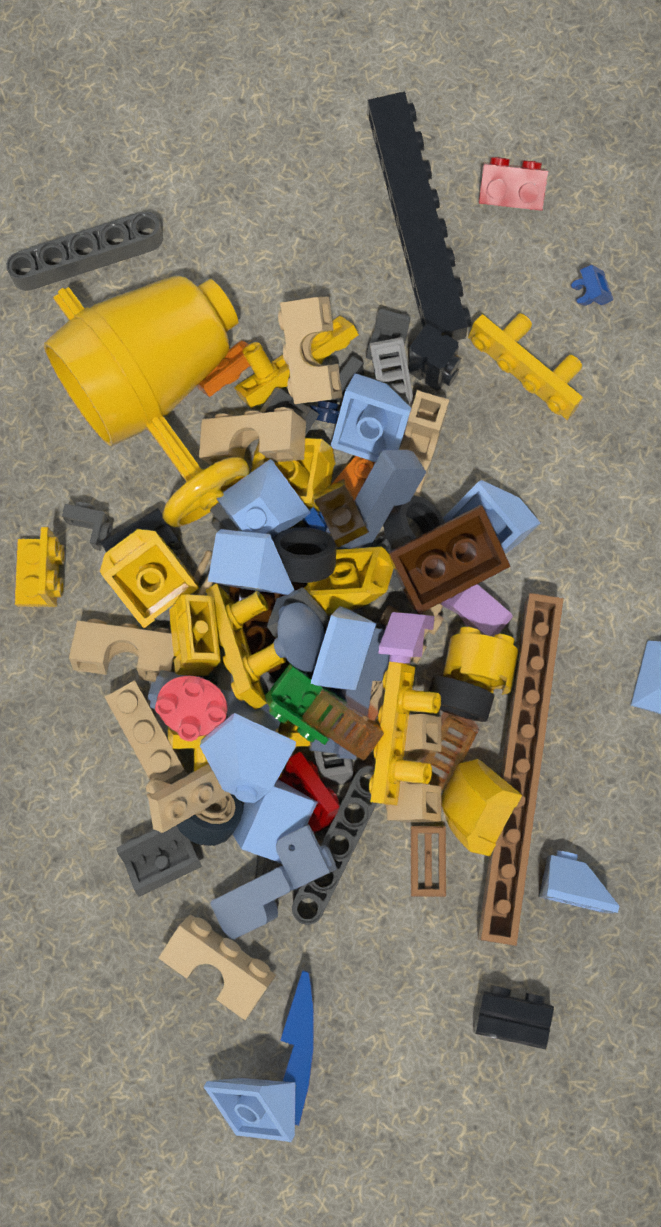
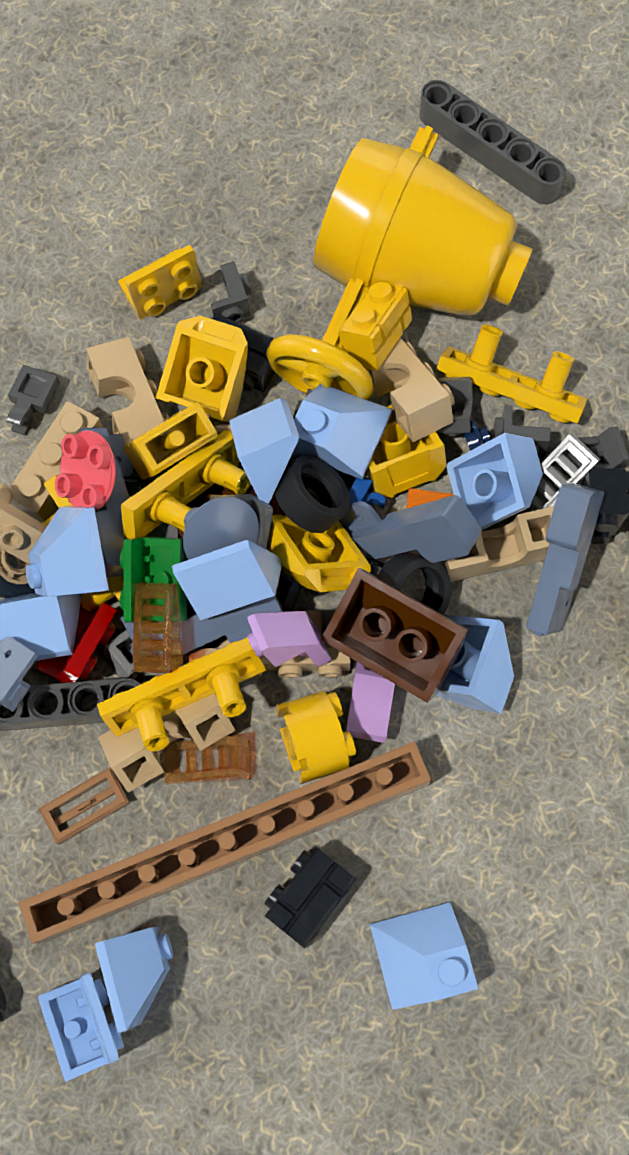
camera: 60 degrees right, 5 degrees down
orange plate [197,340,250,397] -> none
tan arch [278,297,342,404] -> none
dark brown slope [313,479,369,548] -> none
black tyre [428,676,495,722] -> none
yellow slope [441,759,522,856] -> none
none -> dark grey plate [6,364,60,436]
none -> light blue bracket [37,972,124,1082]
none -> black brick [264,847,357,949]
none -> yellow brick [338,282,412,371]
none -> sand blue piece [526,483,604,636]

